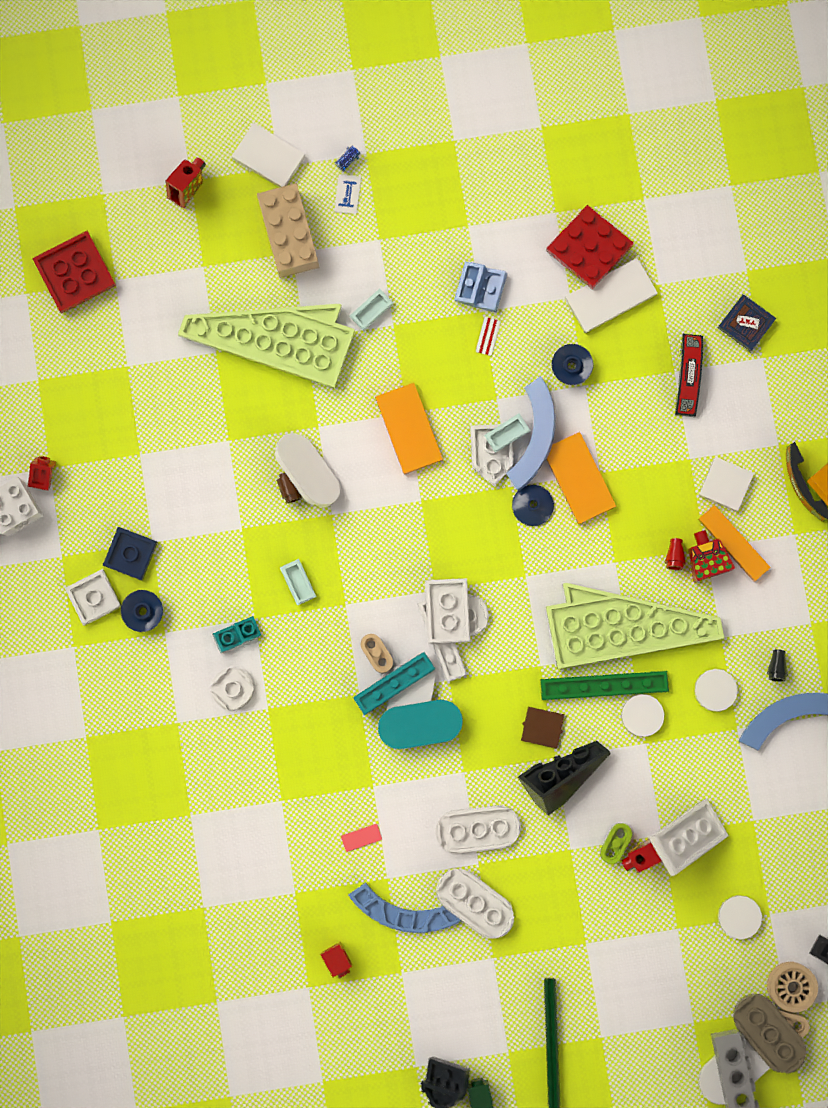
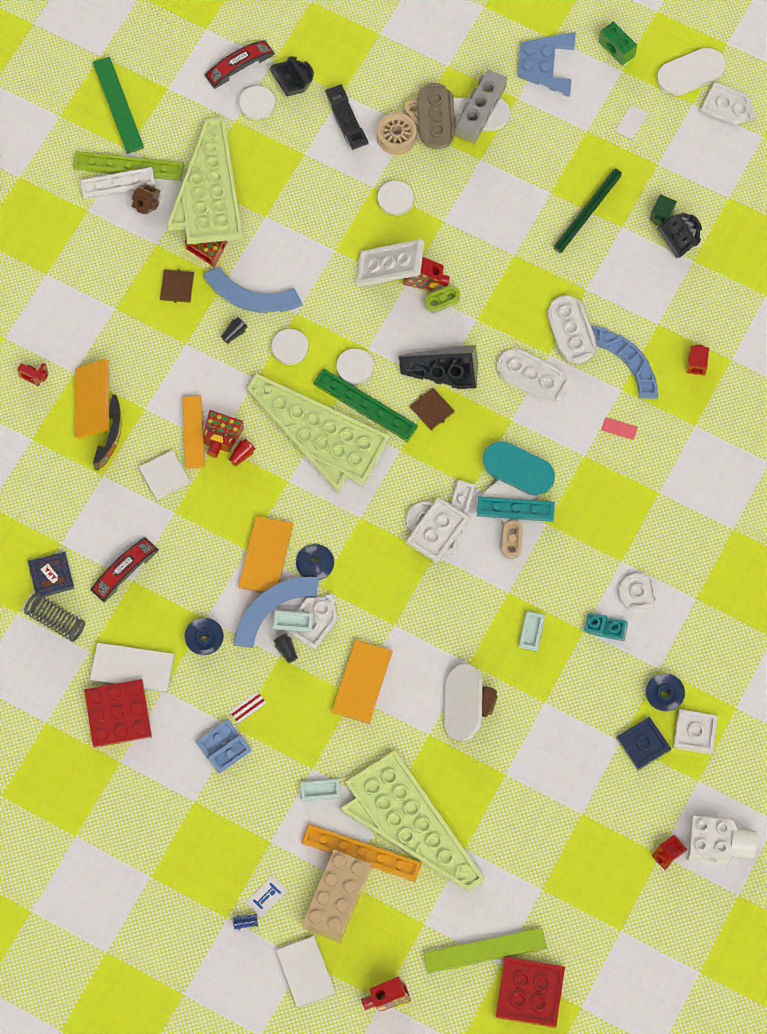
camera: 145 degrees left, 15 degrees down
none -> dark grey piece [24,593,85,642]
none -> black cone [273,633,298,664]
none -> light orange tile [302,824,422,882]
none -> lime tile [423,928,547,974]

